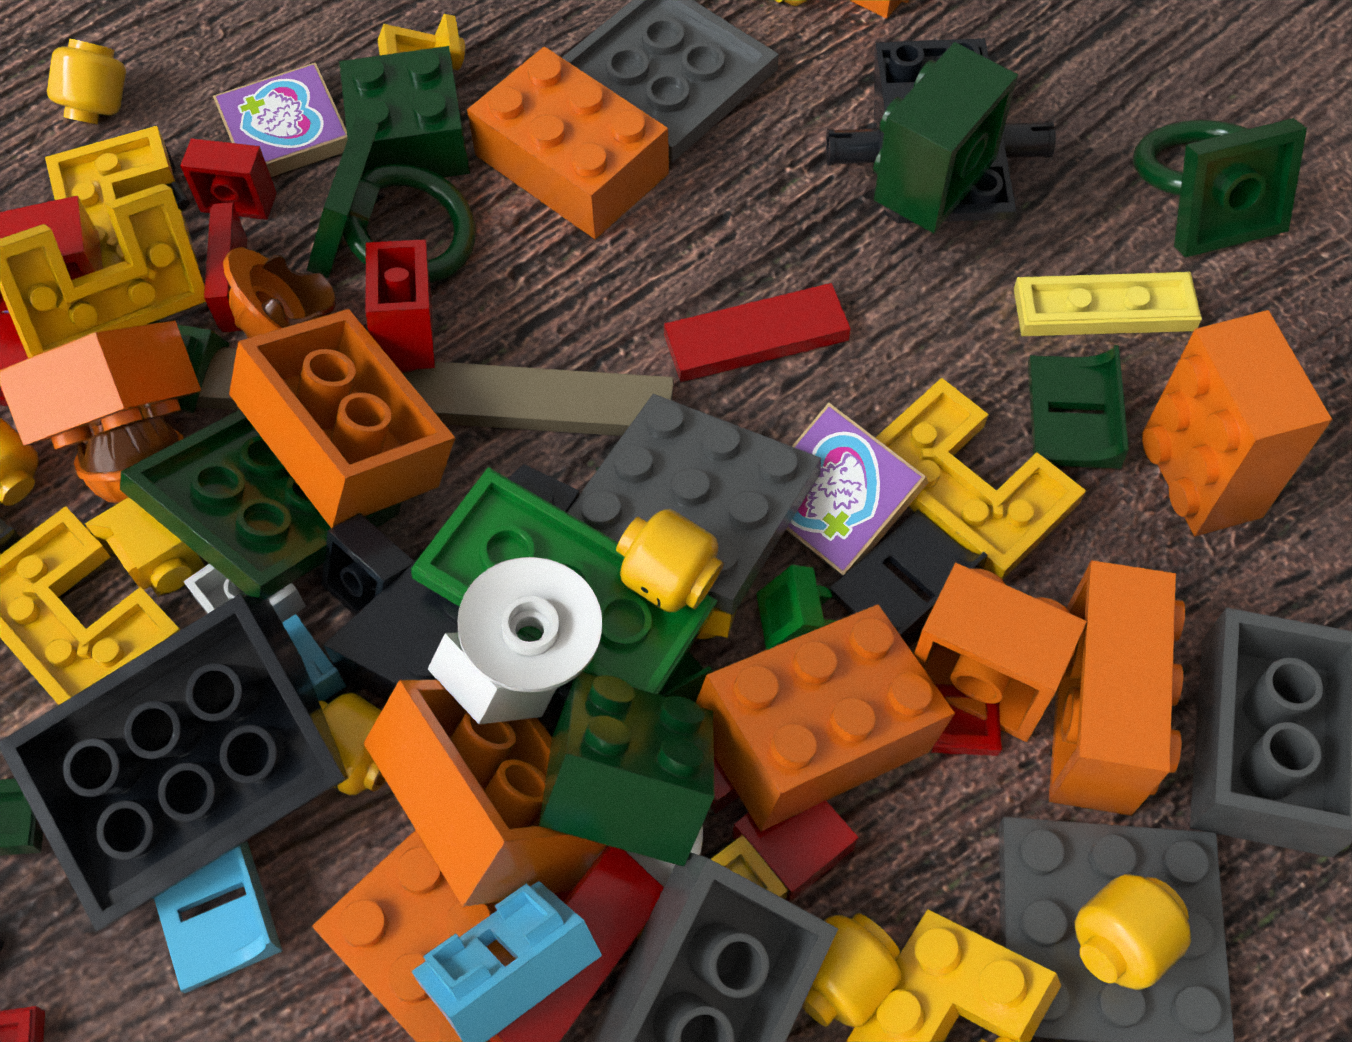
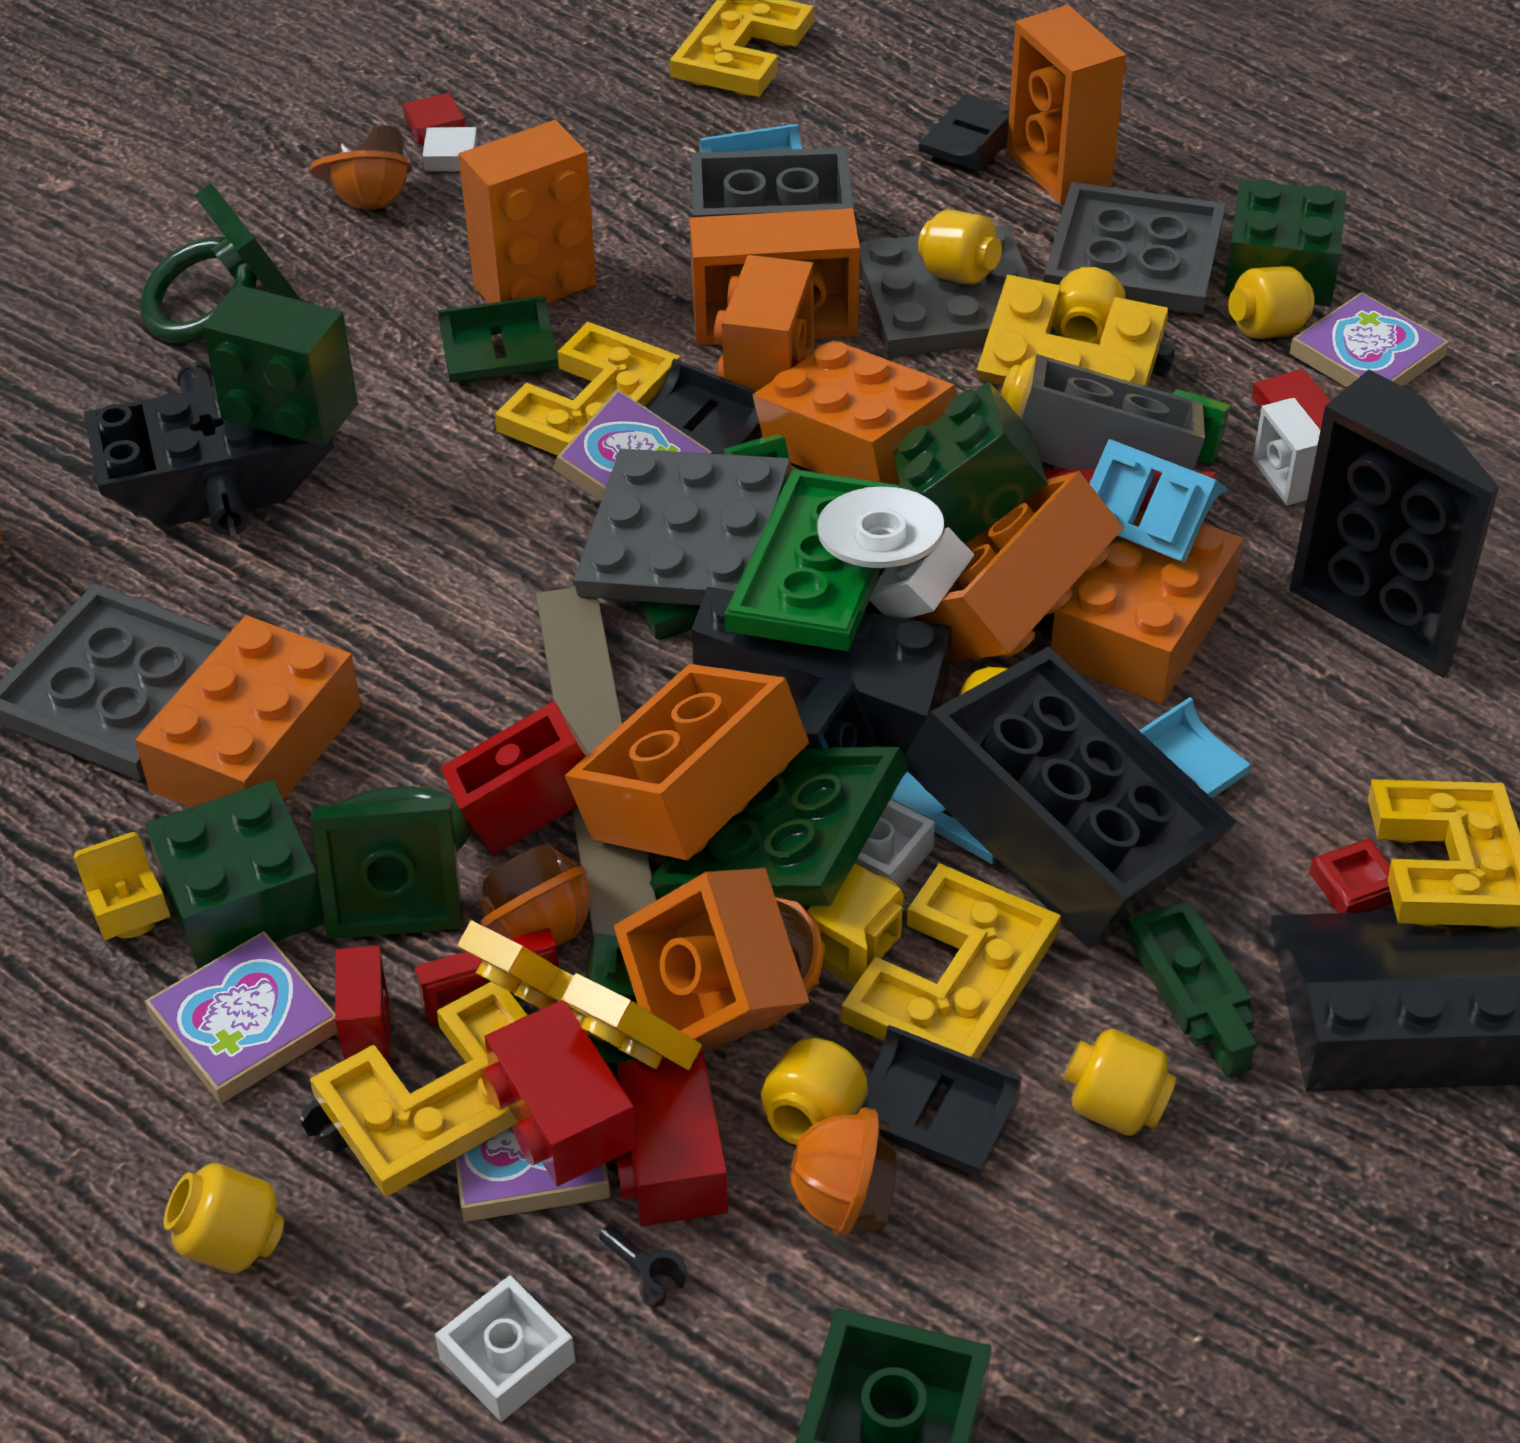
camera: 105 degrees left, 15 degrees down
yellow head [616,509,724,613] -> none
red tile [664,283,851,383] -> none
light yellow tile [1014,272,1202,336] -> none

